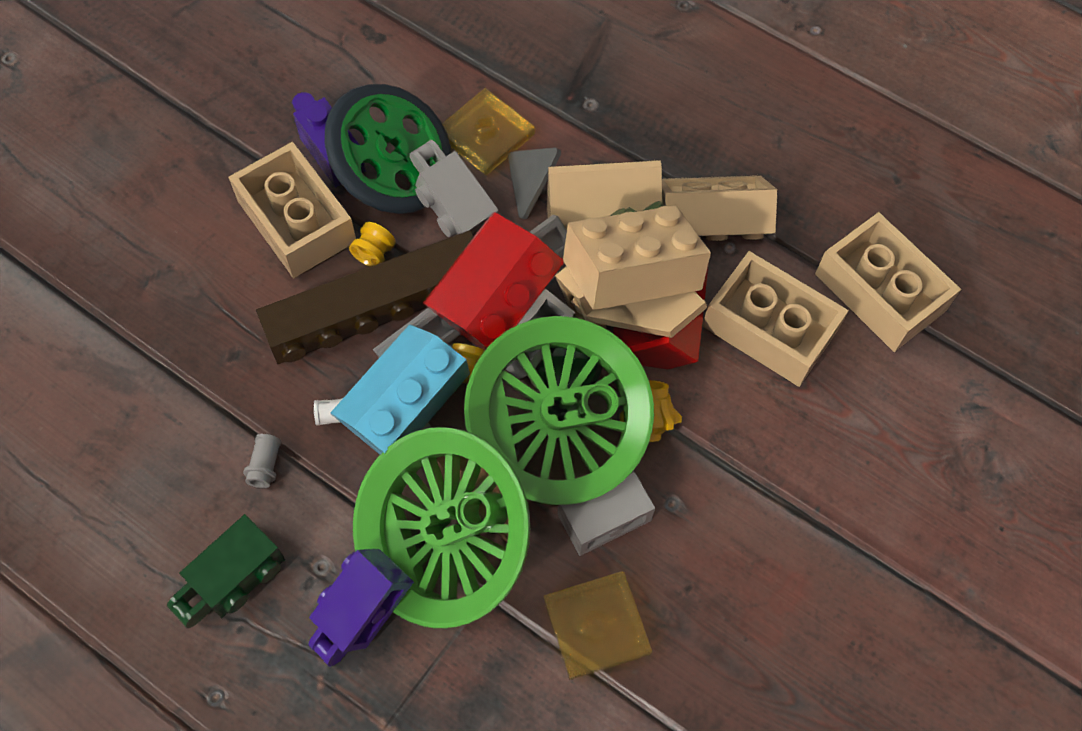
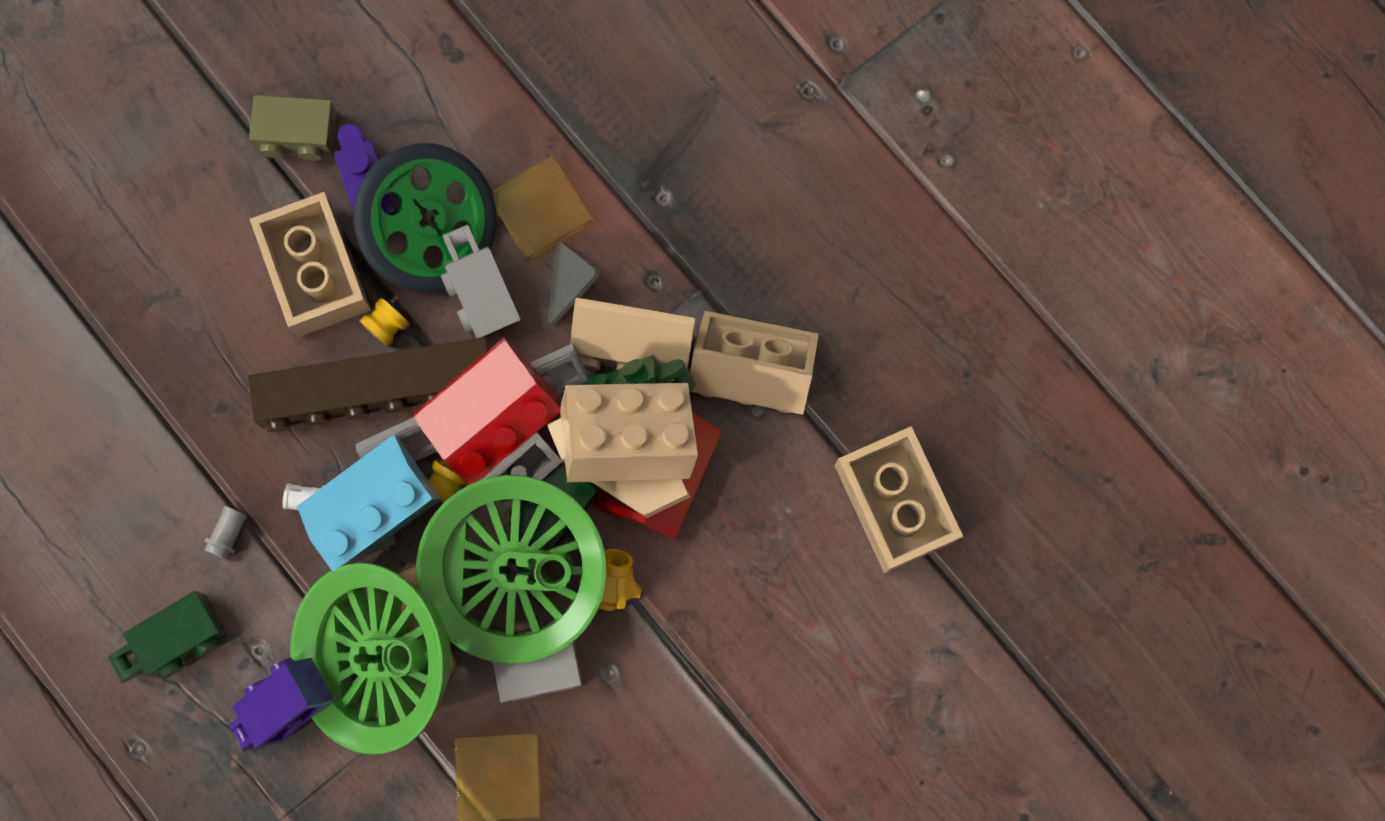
camera: 15 degrees right, 15 degrees up
tan brick [702,251,849,387] -> none
none -> olive brick [248,95,338,161]

